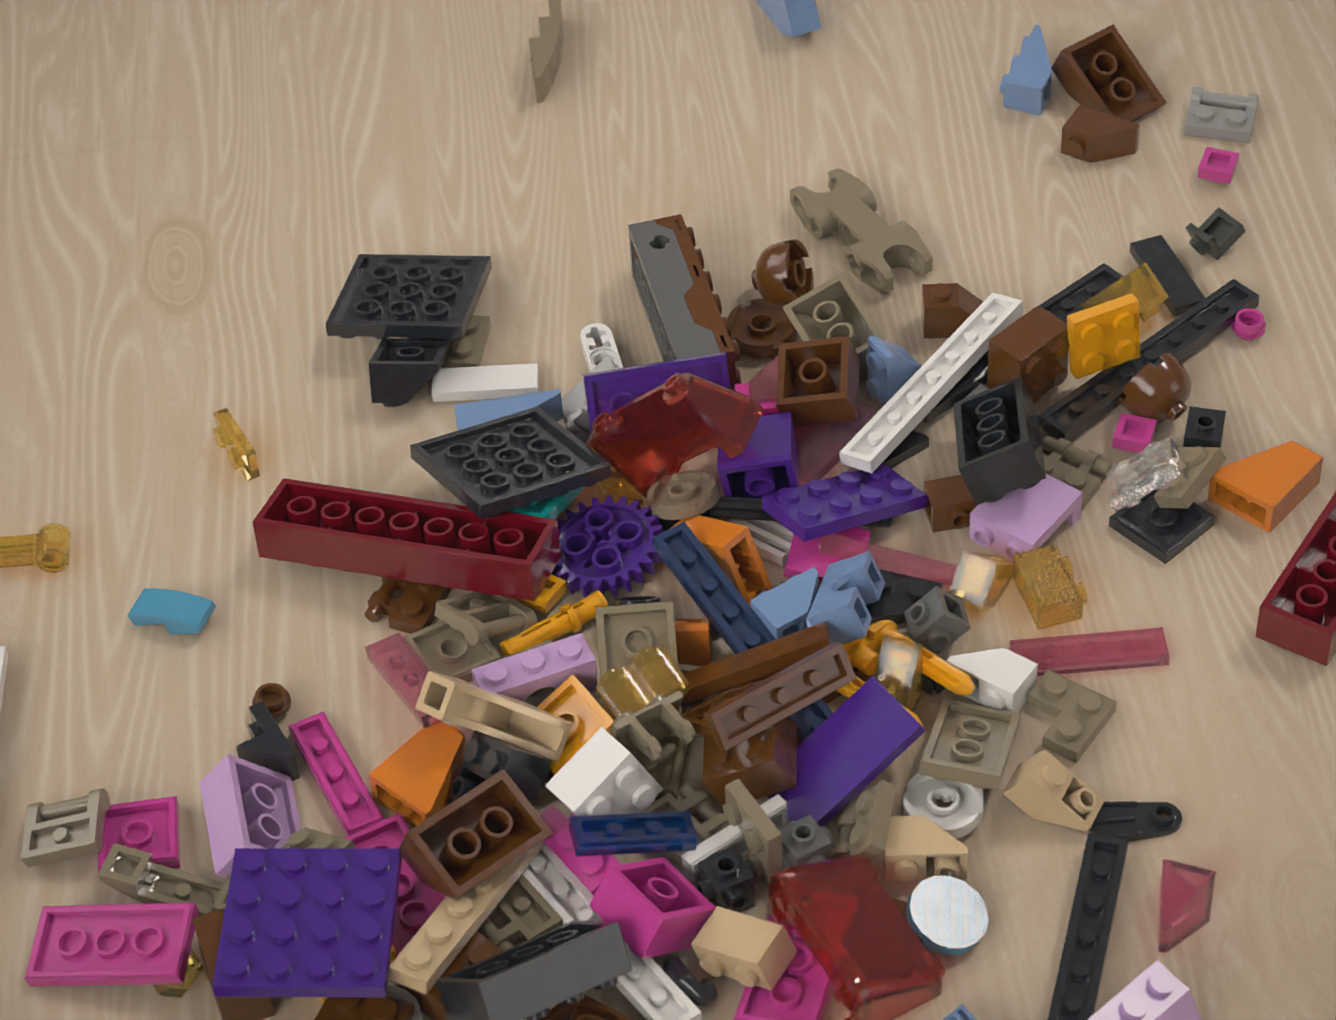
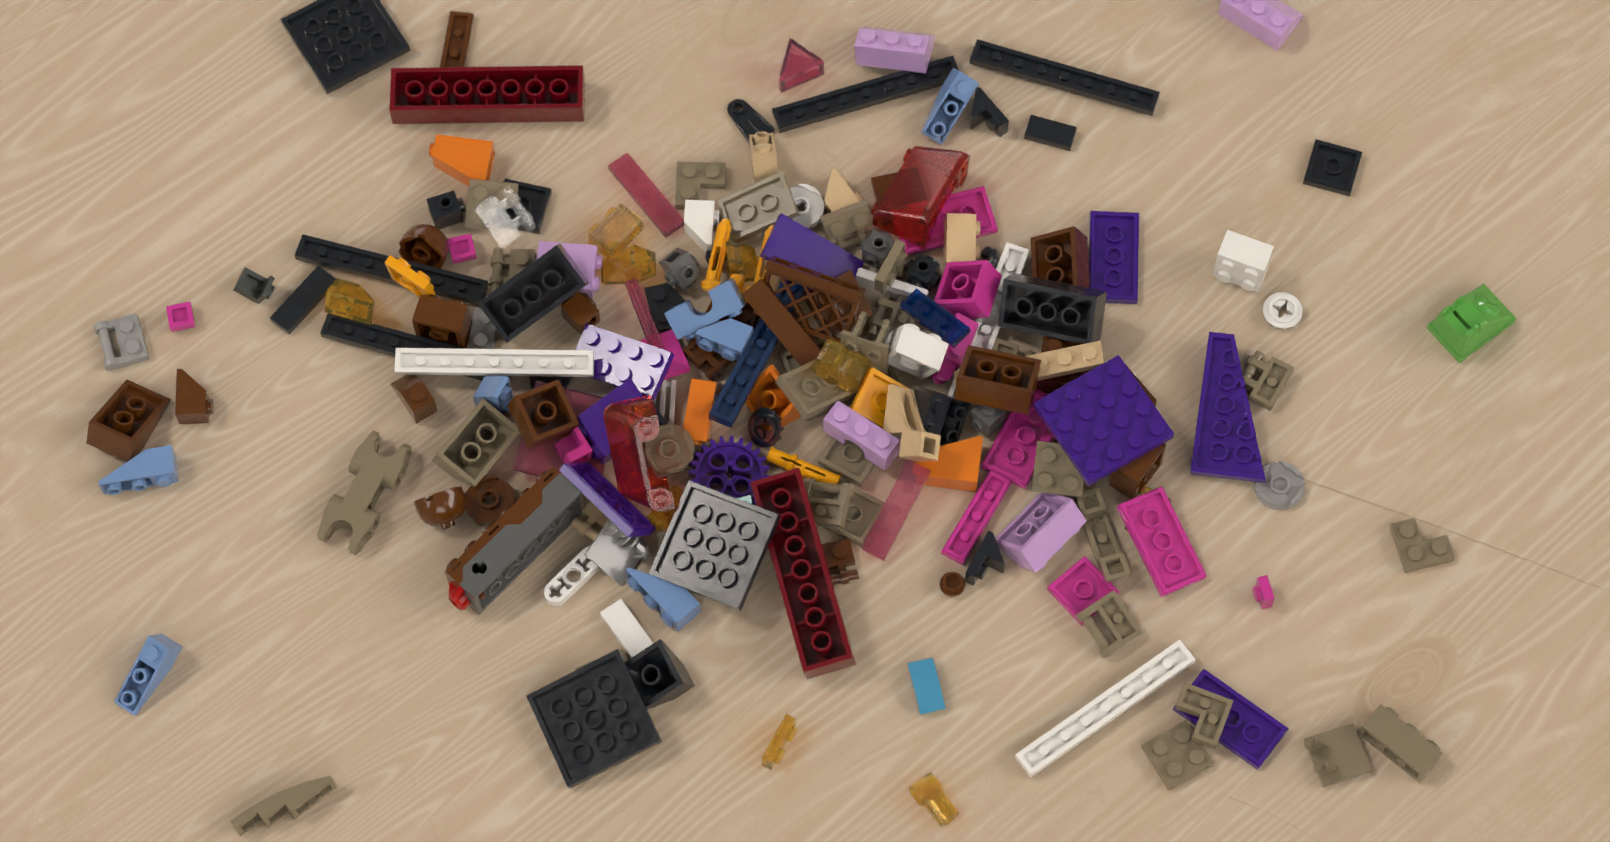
camera: 125 degrees left, 20 degrees up
tile [905,876,989,955] -> none
dark pink plate [1231,308,1266,340] -> none

